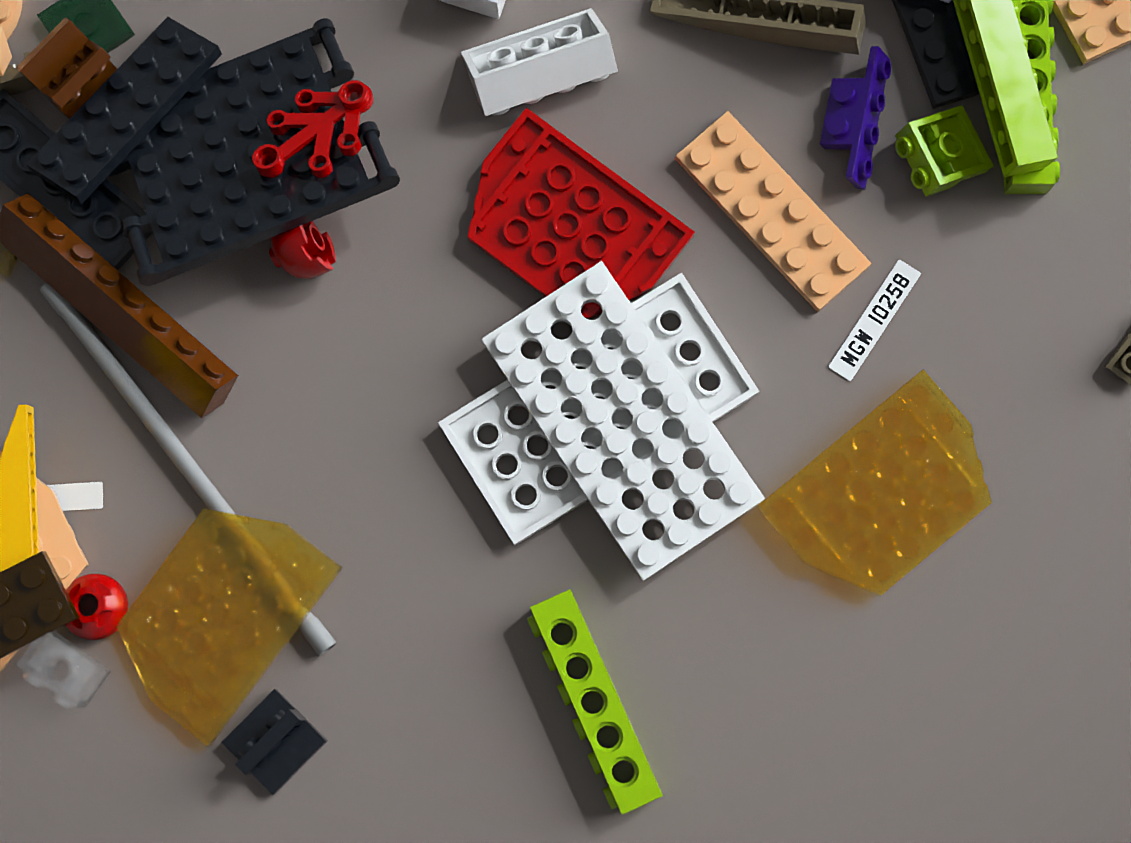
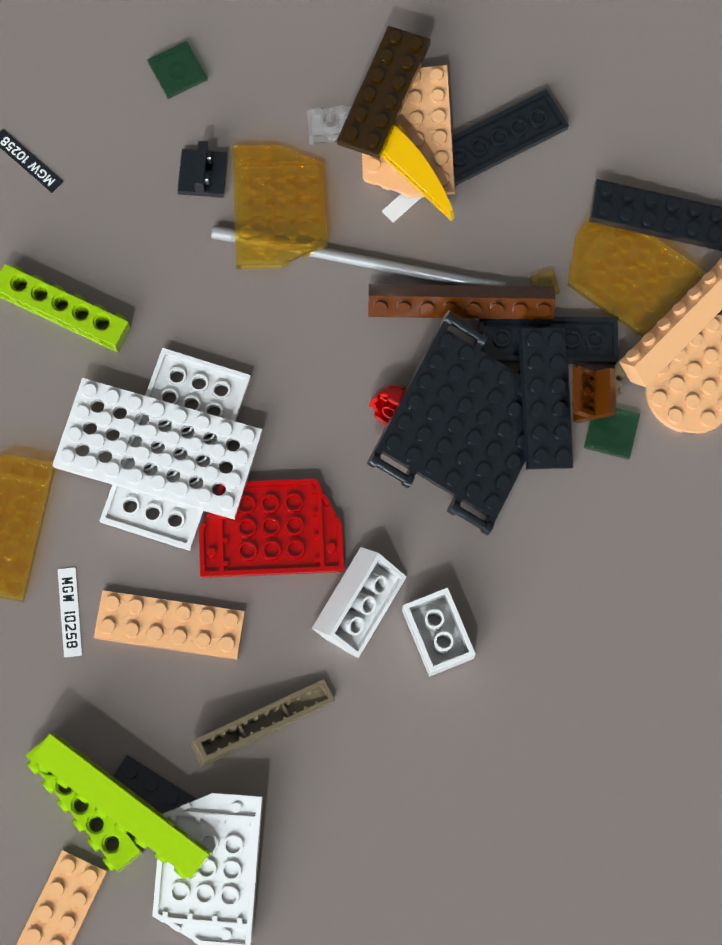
camera: 135 degrees right, 5 degrees down
red piece [65,574,128,640] -> none
red plant [252,80,374,178] -> none
dark purple bracket [820,46,891,190] -> none
lime plate [895,105,994,197] -> none

